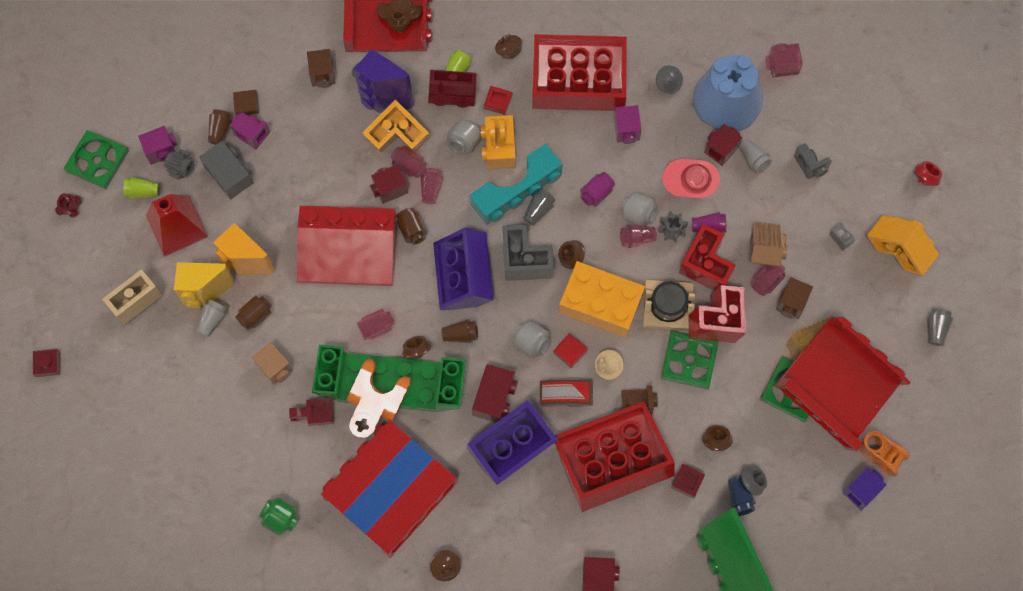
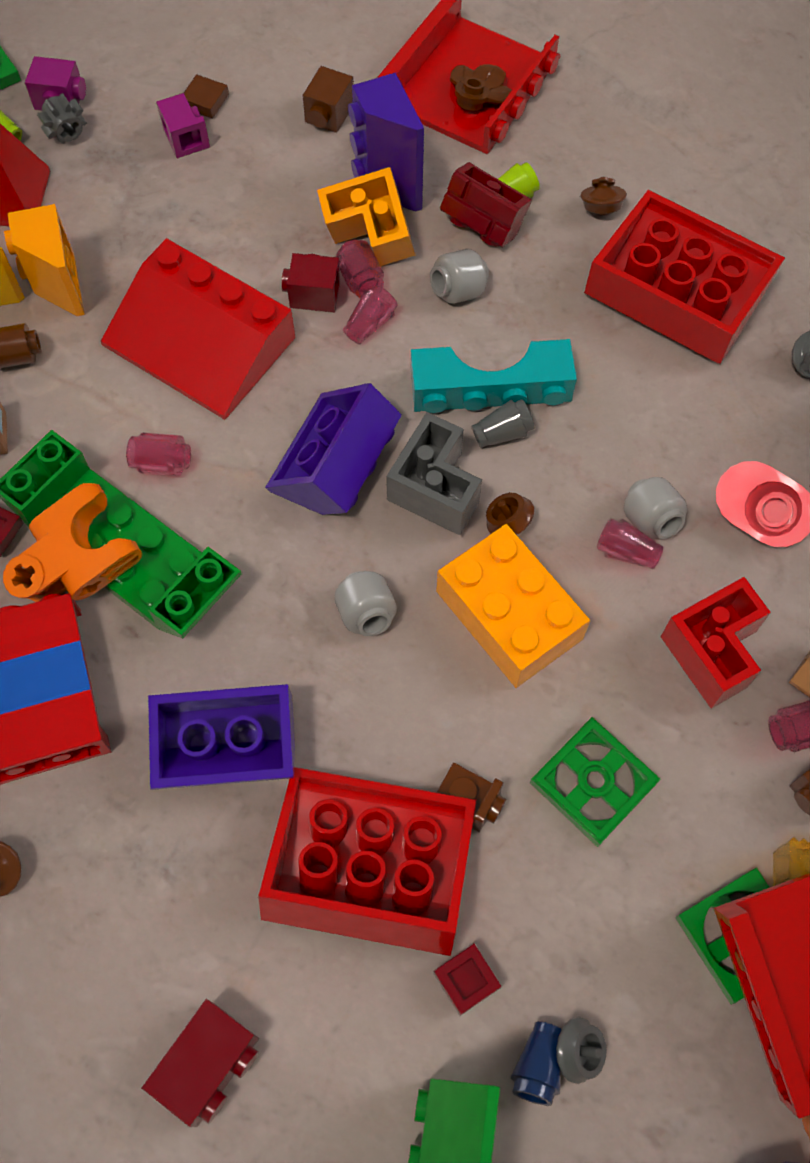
camera: 30 degrees right, 5 degrees down
dark grey brick [199,141,253,200] -> none
reddish brown cone [208,109,232,145] -> none
reddish brown brick [396,208,427,245] -> none
reddish brown hat [402,336,431,359] -> none
reddish brown cone [442,319,478,343] -> none
dark red brick [472,364,518,423] -> none
light orange brick [481,115,516,169] -> none
red tile [484,86,513,115] -> none
slope [540,380,593,407] -> none
red tile [553,333,588,368] -> none
magenta brick [580,172,615,207] -> none
tan hat [595,350,624,380] -> none
magenta brick [614,105,641,144] -> none
piece [643,280,695,331] -> none
dark grey gear [658,211,688,243] -> none
red brick [688,285,746,343] -> none
magenta cone [692,212,727,233] -> none
reddish brown hat [702,425,733,451] -> none

